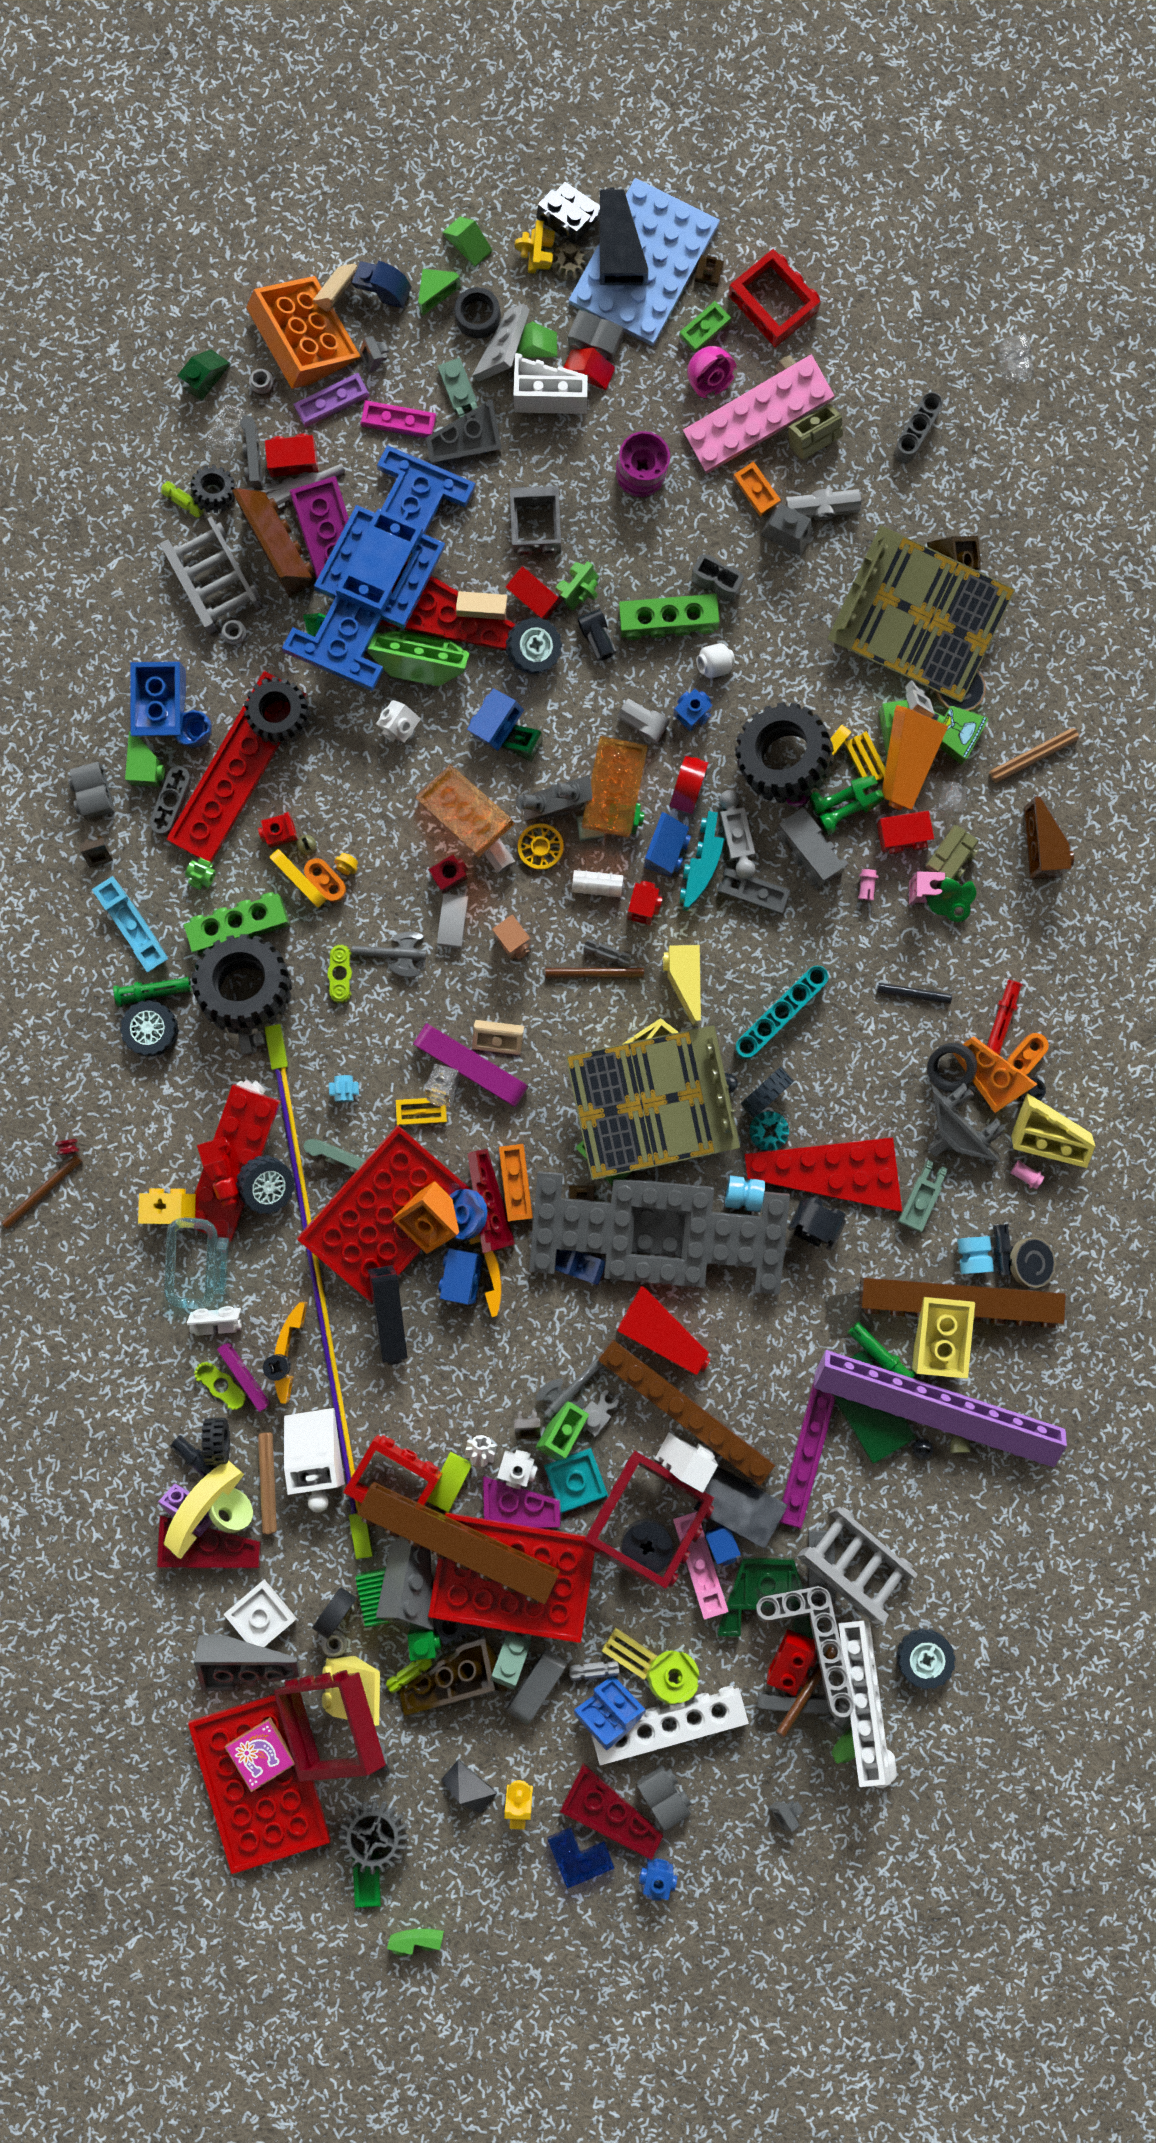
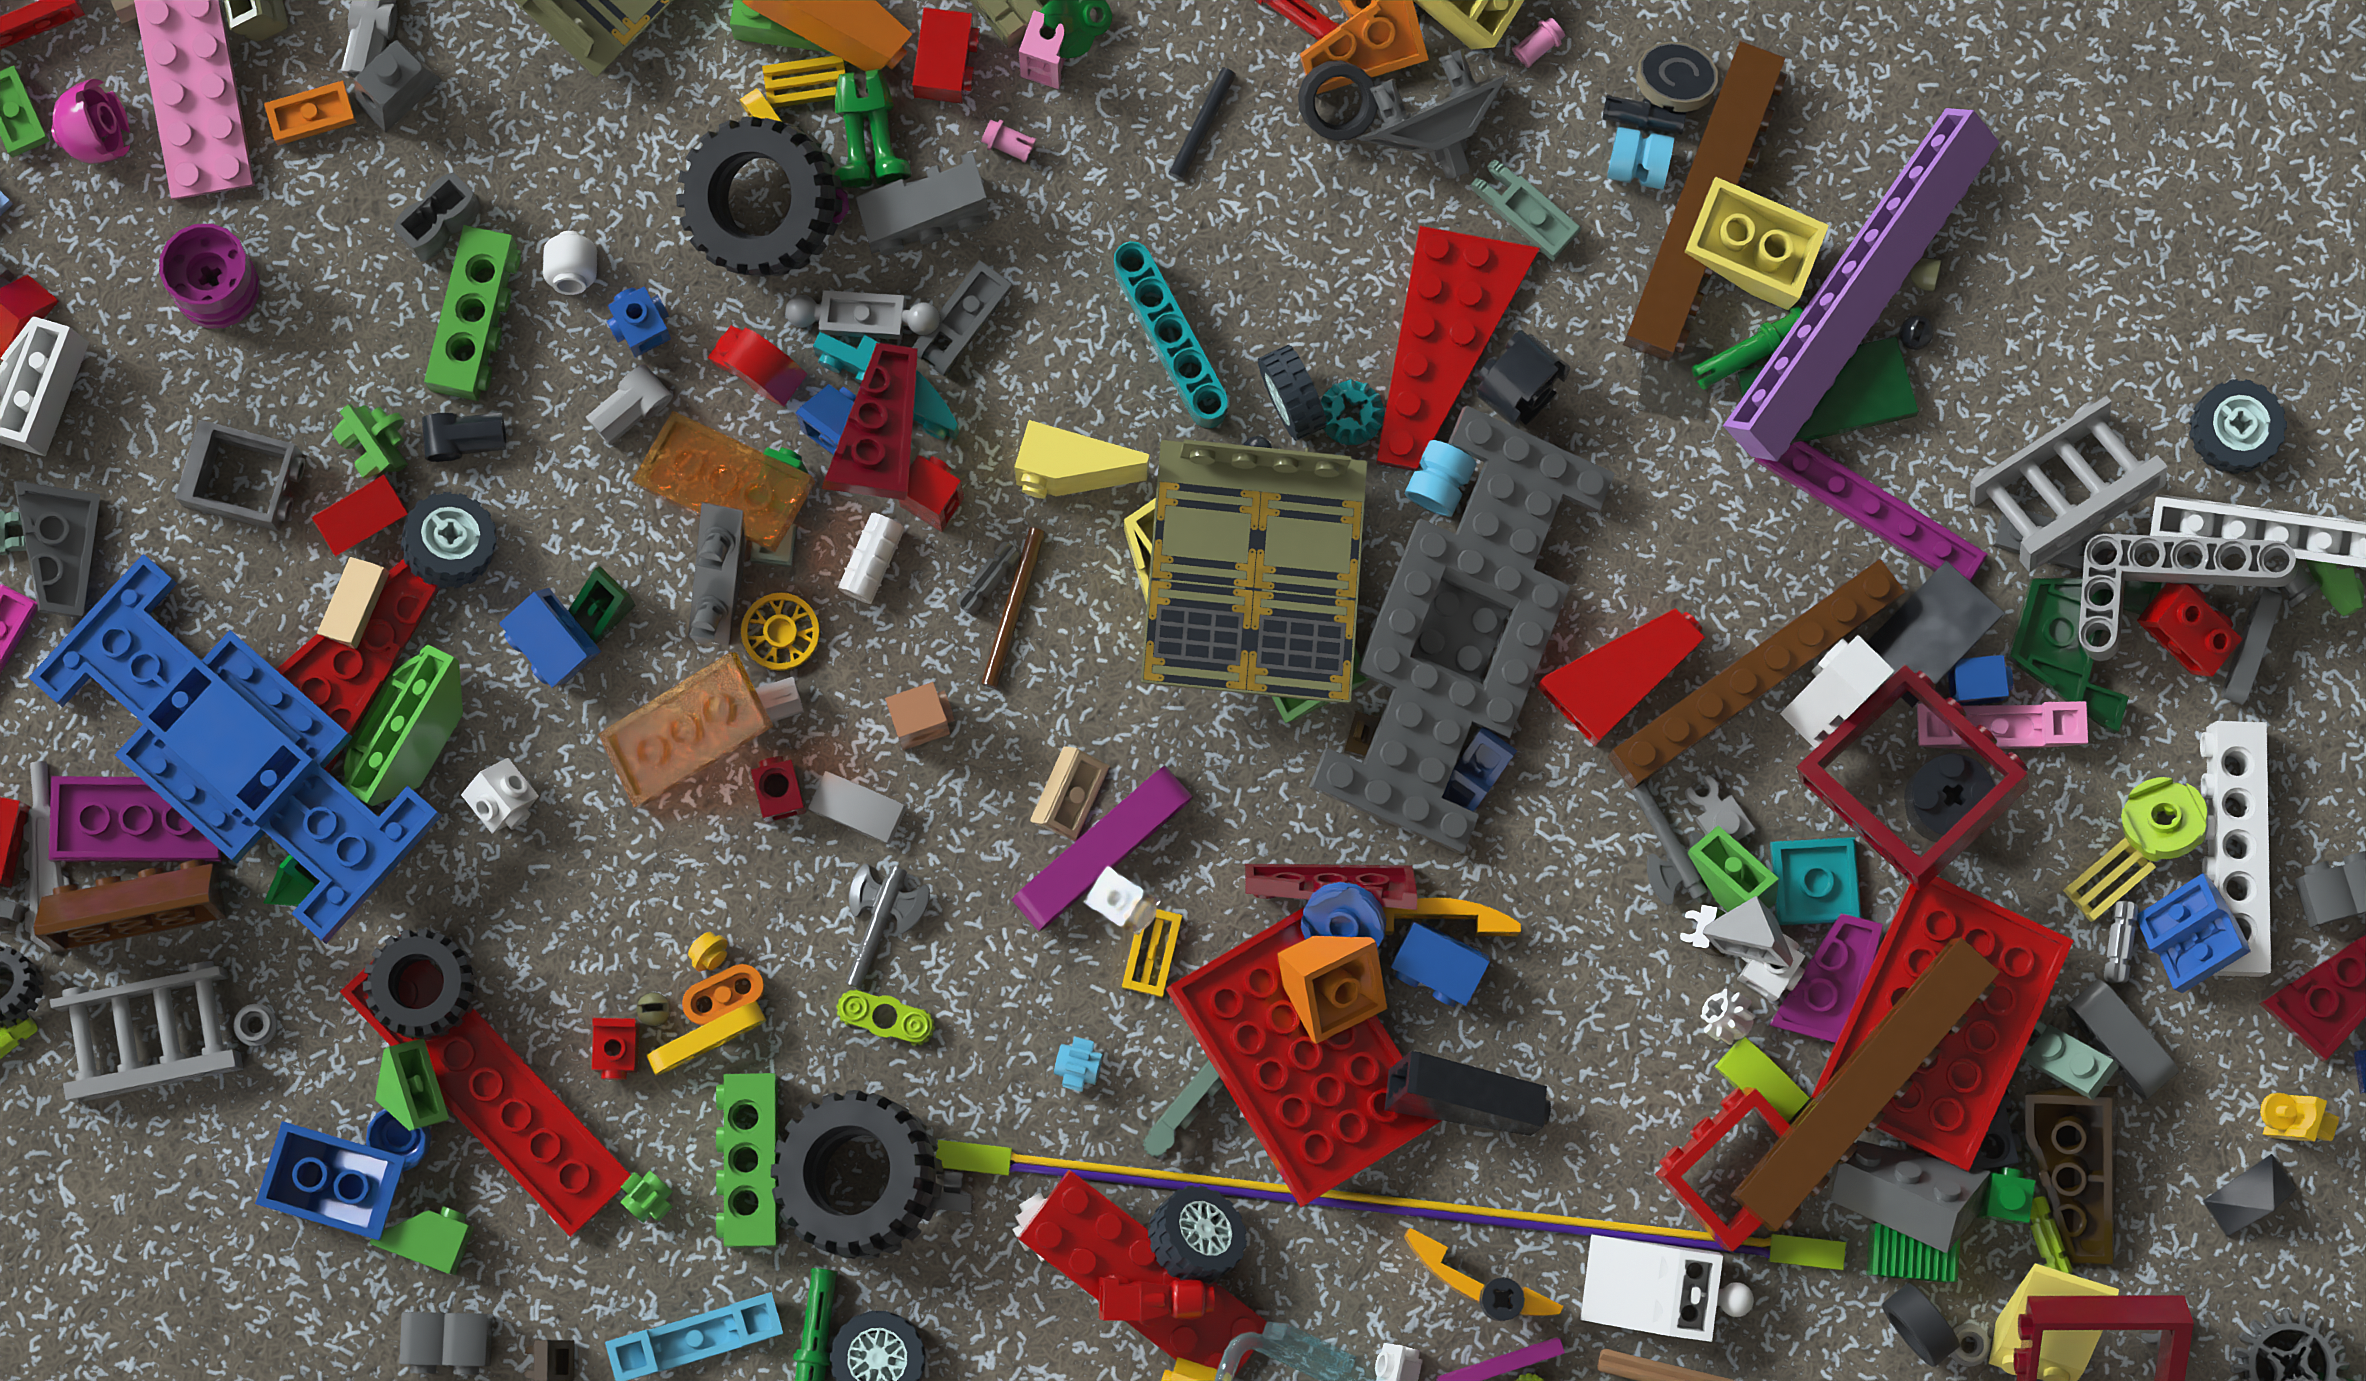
camera: 80 degrees left, 5 degrees down
dark grey beam [150,766,192,835] -> none
orange plate [499,1144,533,1221] -> none
reddish brown bar [776,1646,837,1738] -> none
none -> bright green slope [375,1038,449,1131]
none -> dark red wing [821,343,918,500]
none -> light grey slope [1702,896,1793,967]

